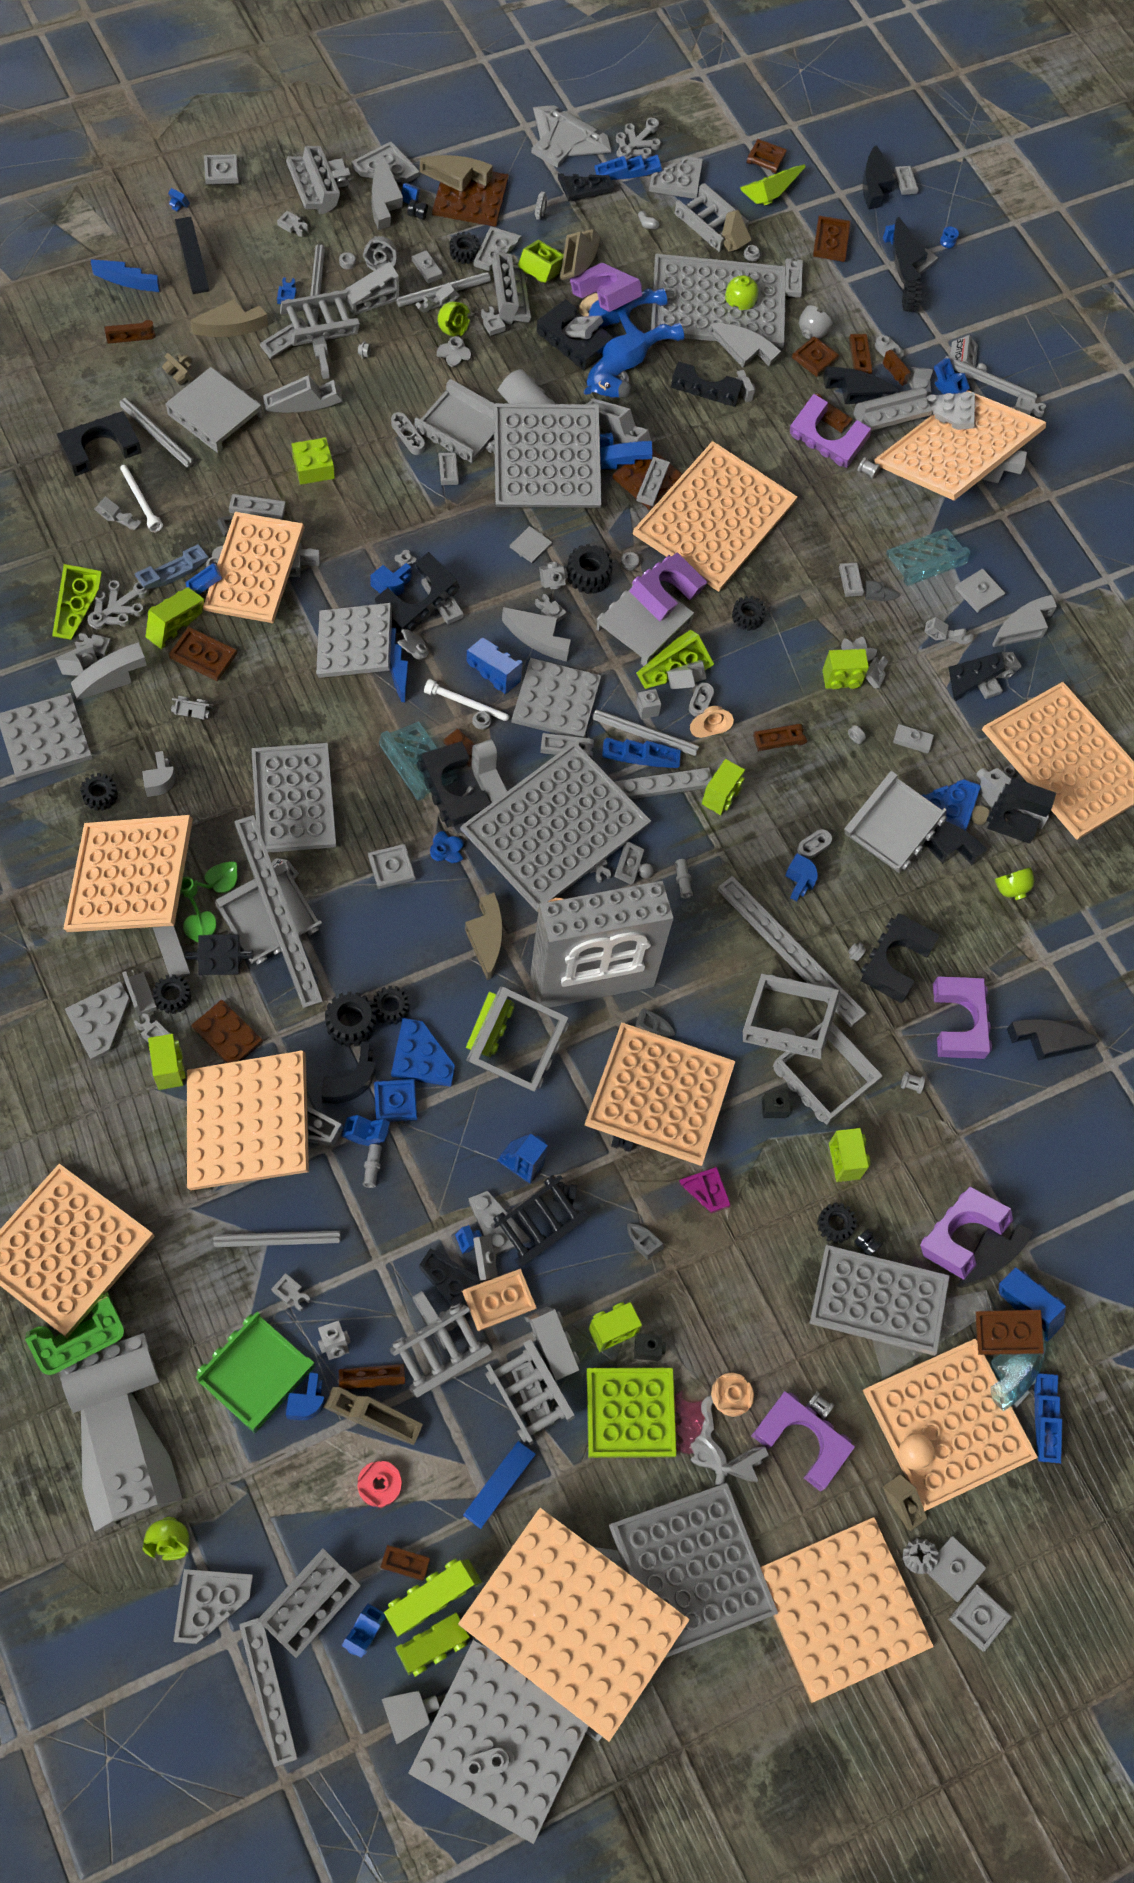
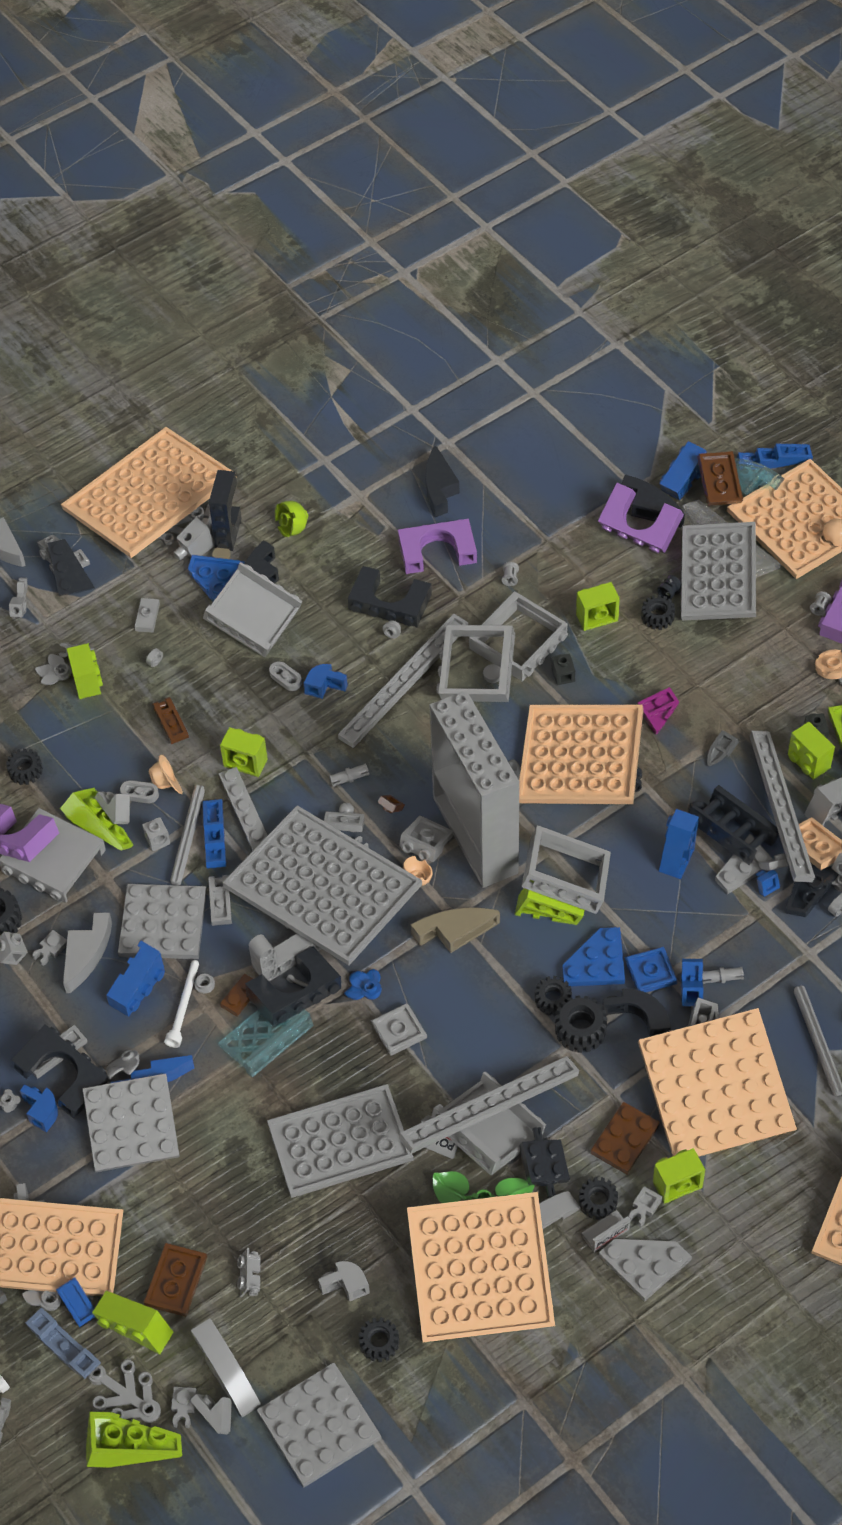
camera: 90 degrees left, 10 degrees down
none -> light grey plate [749,731,815,882]

